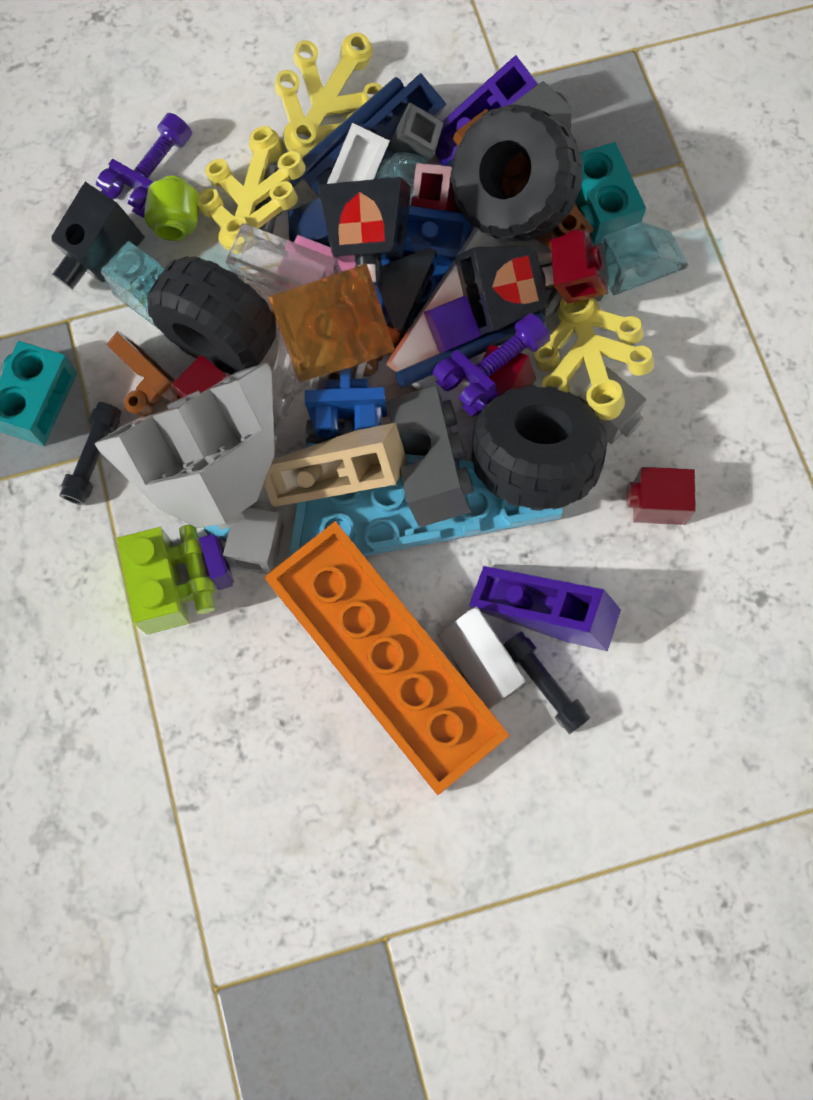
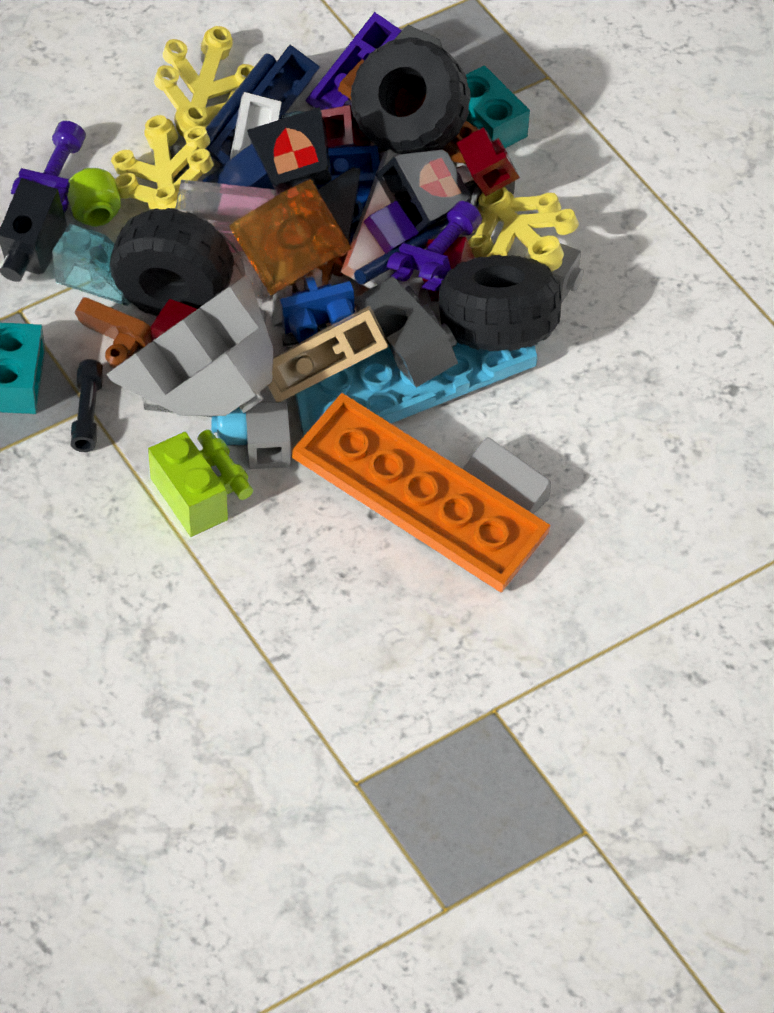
camera: 20 degrees left, 20 degrees down
dark purple tile [199,533,235,590] -> none
dark grey slope [389,102,444,165] -> none
dark purple slope [469,566,621,652] -> none
black bar [503,631,591,735] -> none
clear light blue slope [602,222,688,296] -> none
dark red brick [626,467,696,525] -> none

